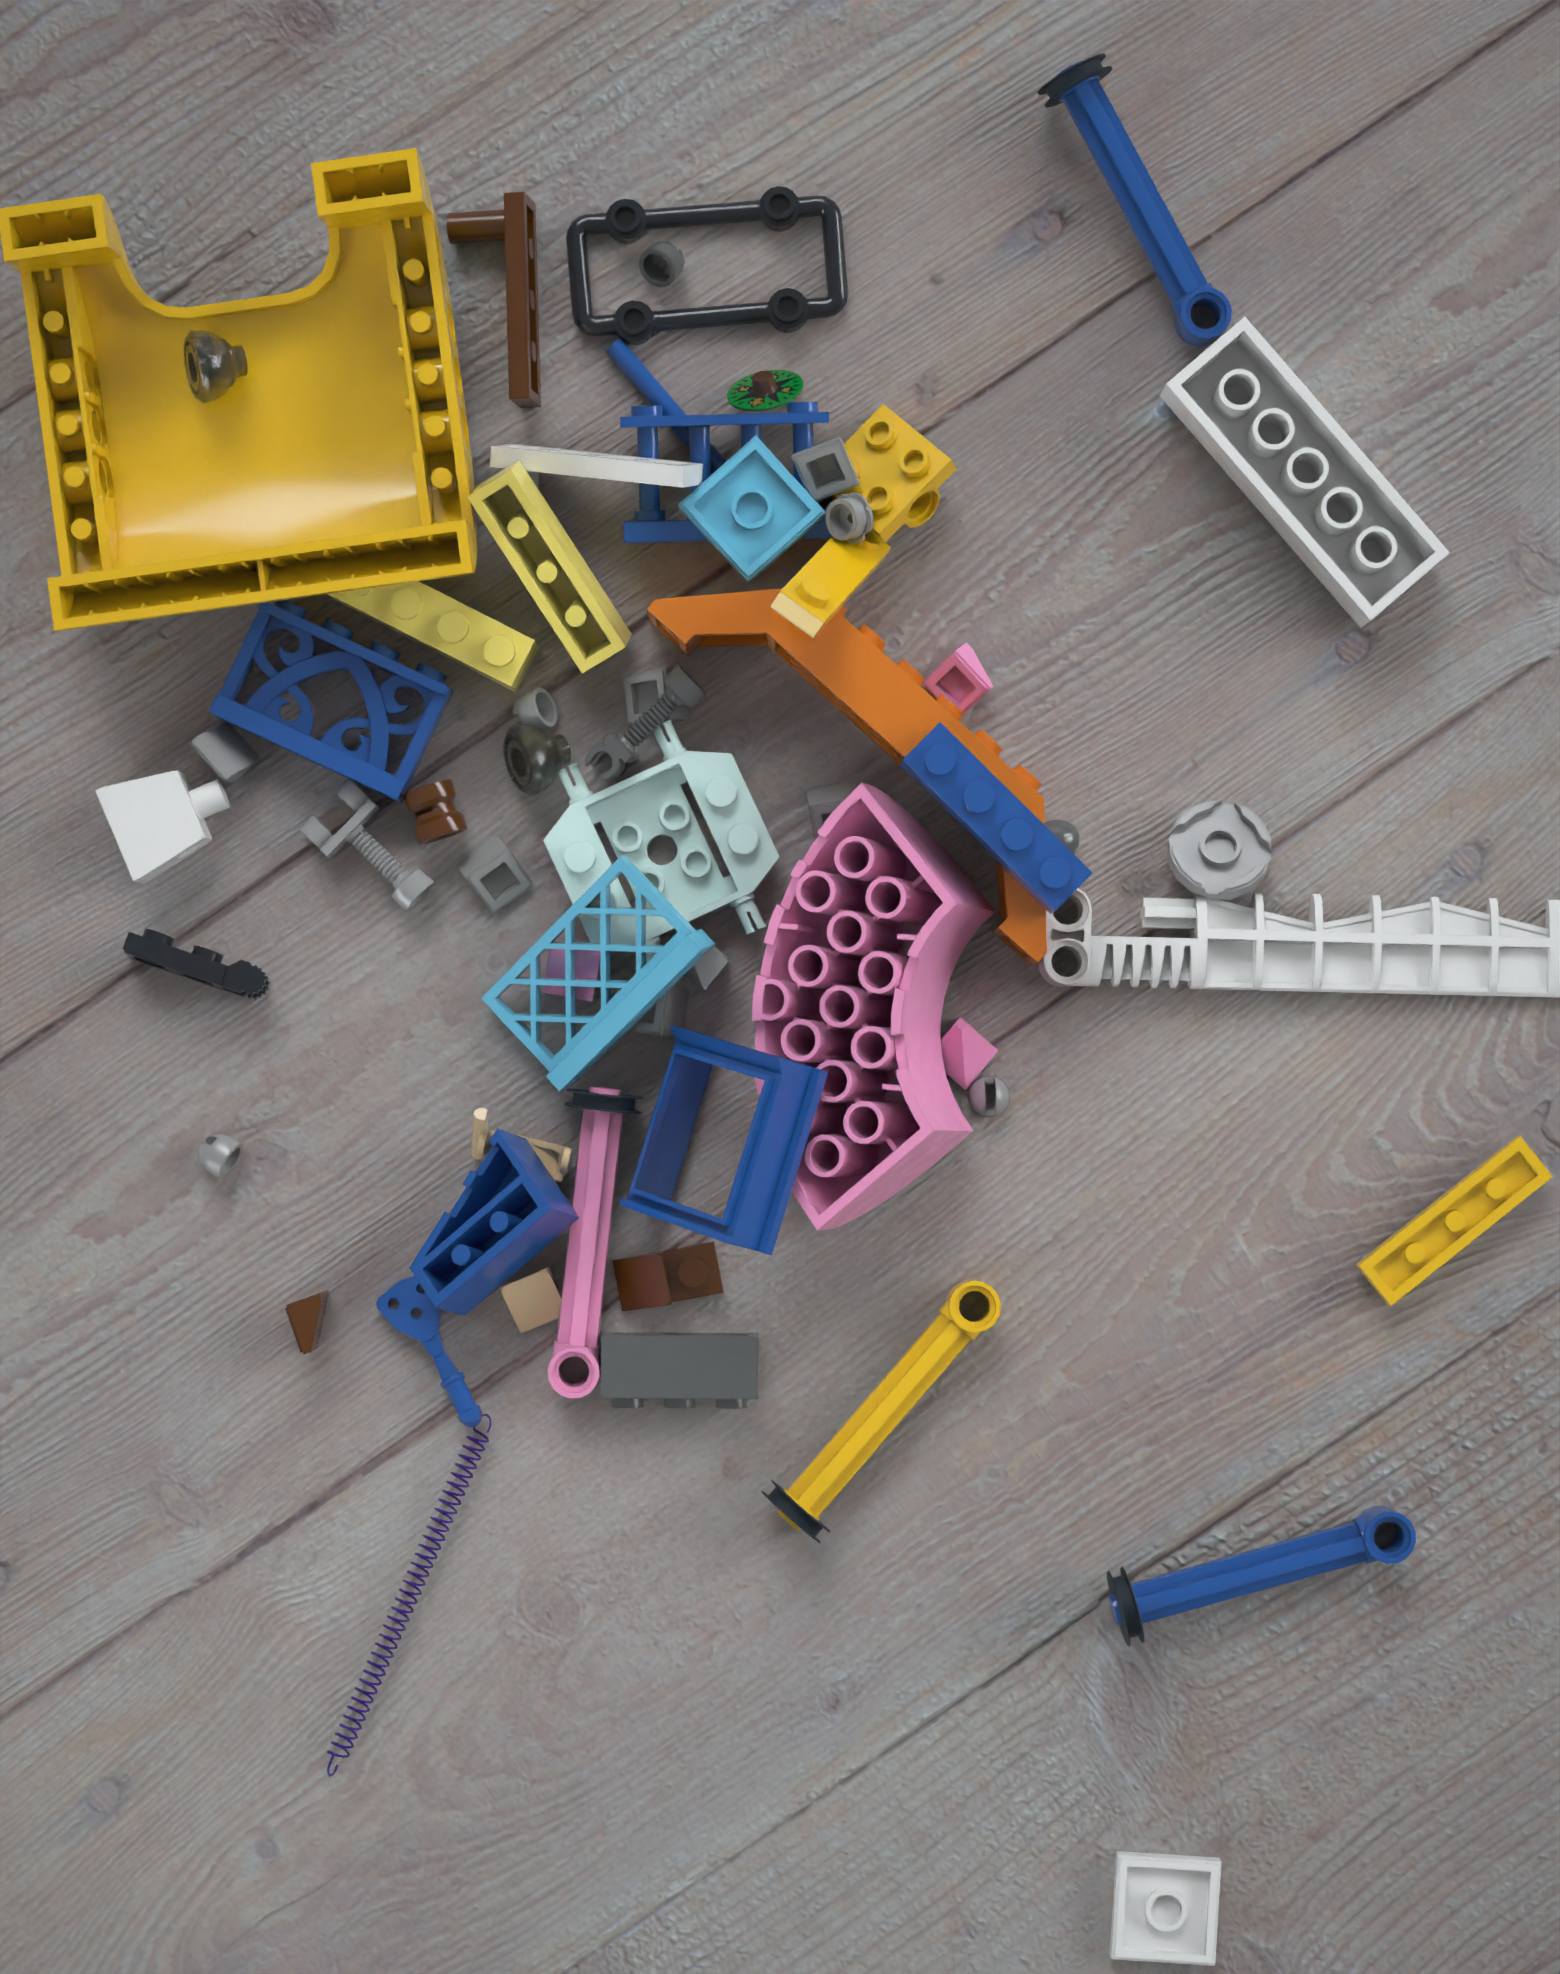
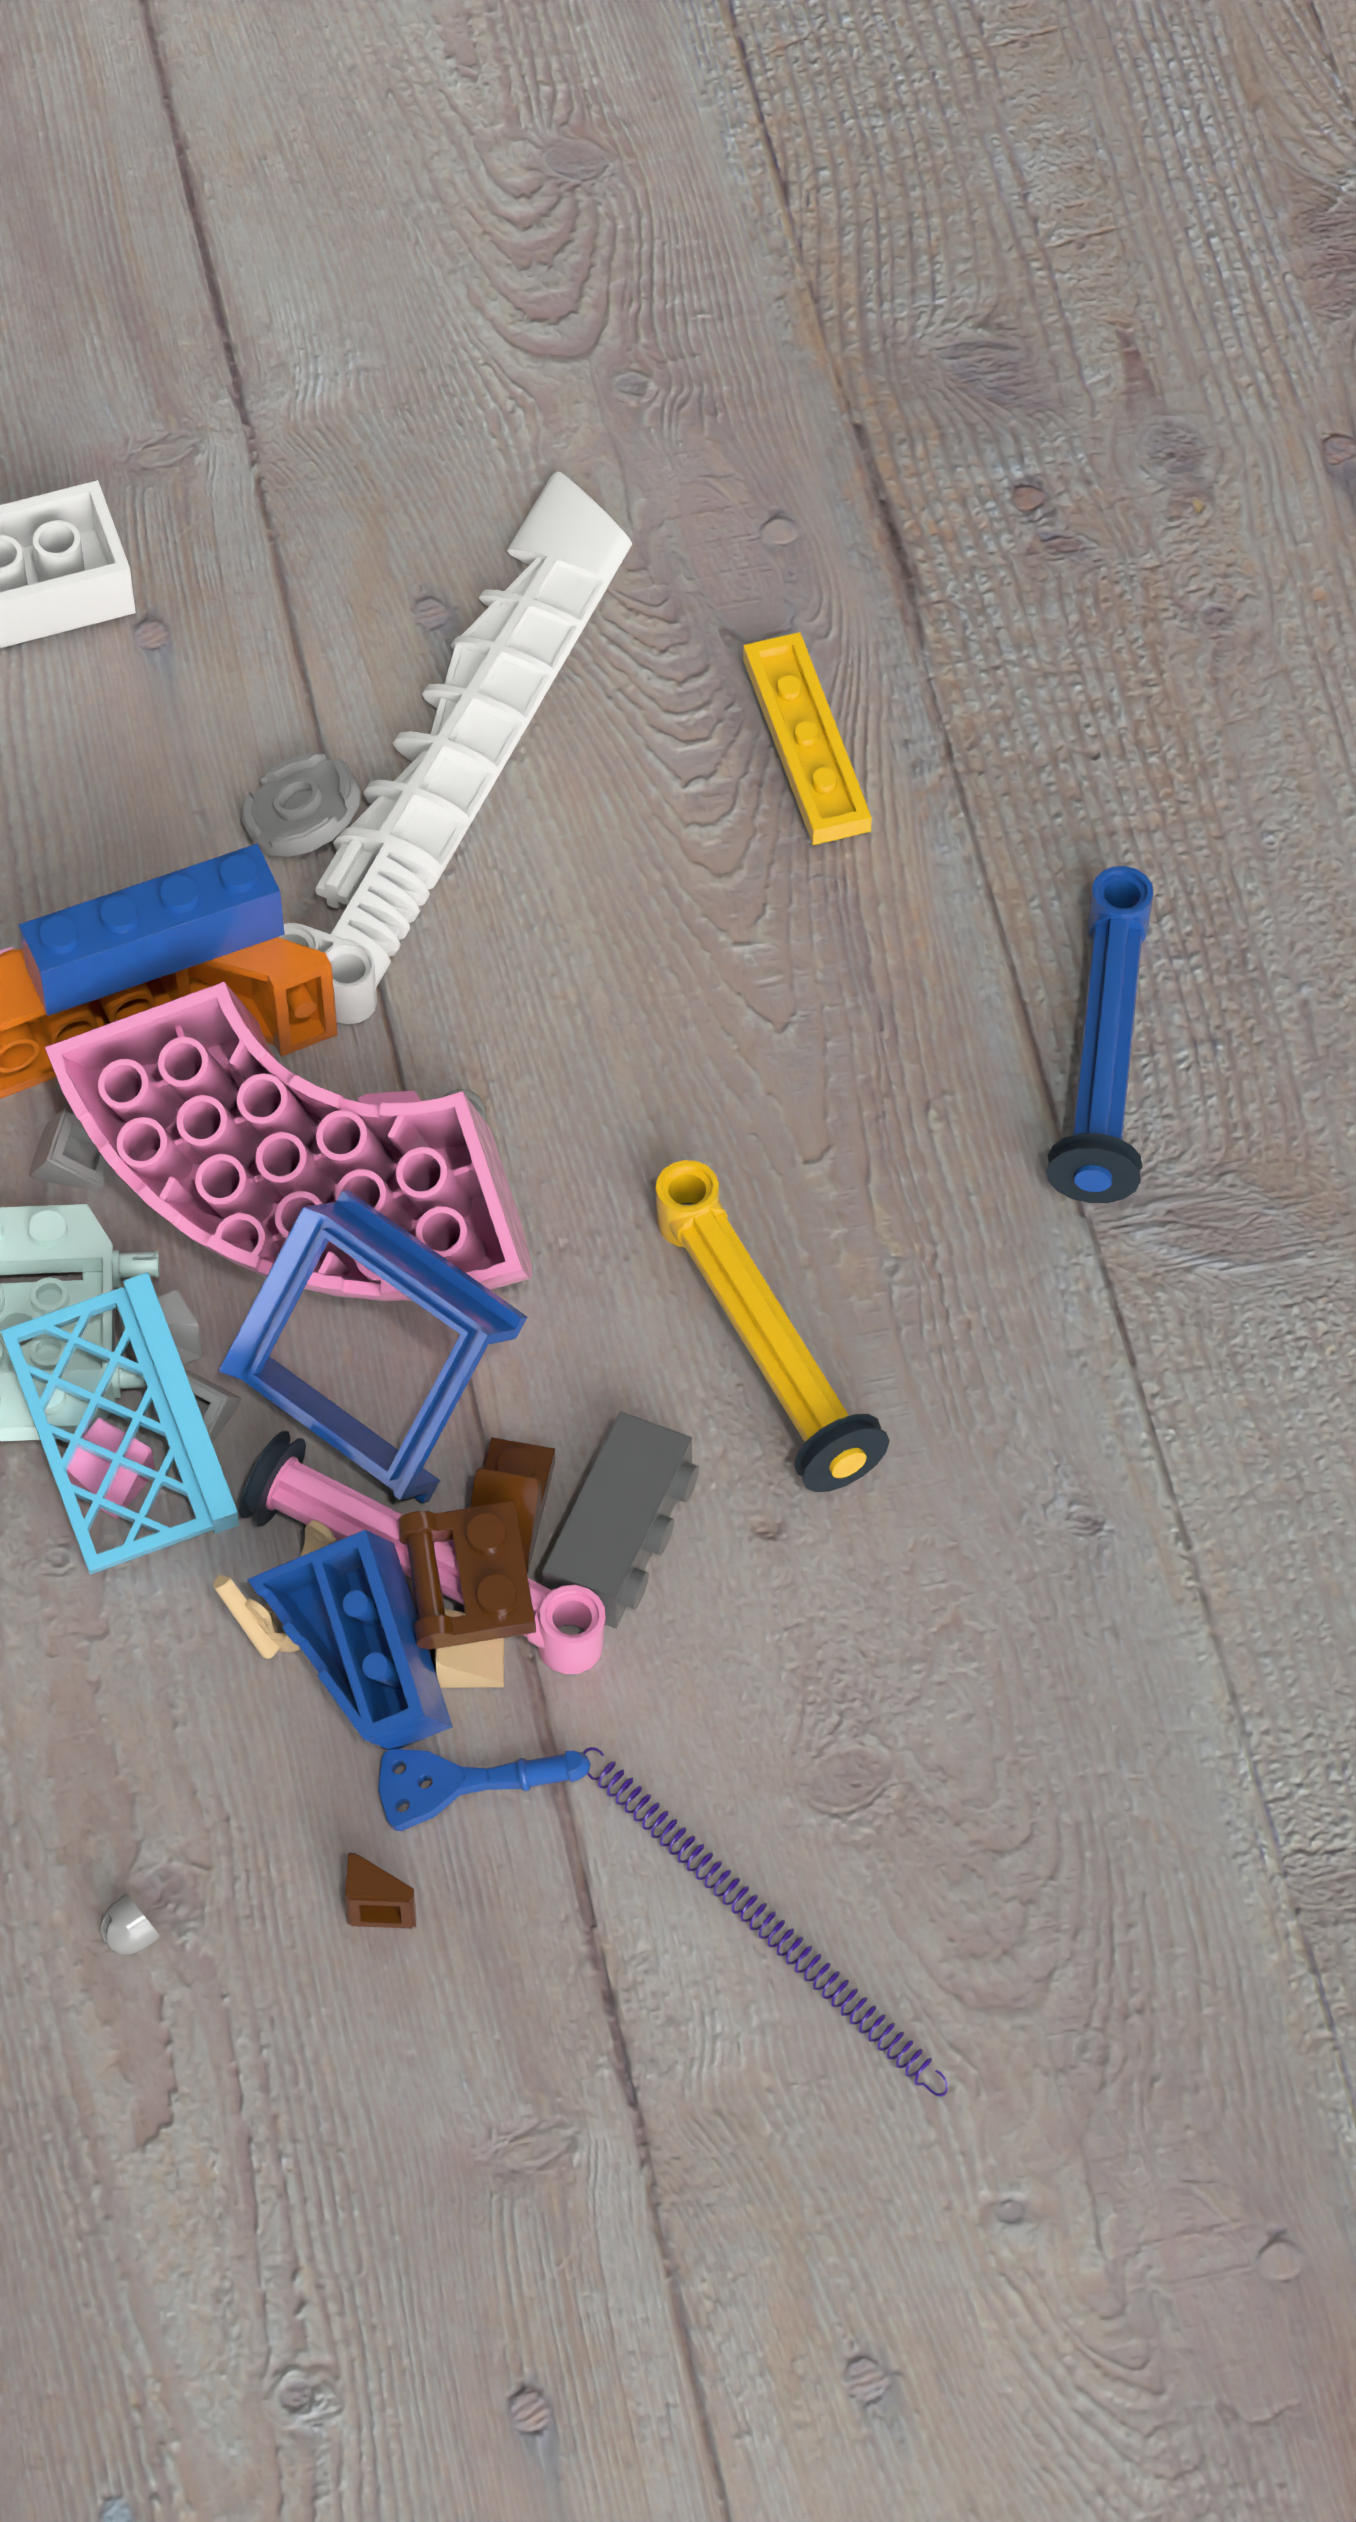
camera: 65 degrees left, 30 degrees down
none -> reddish brown plate [397,1500,536,1649]

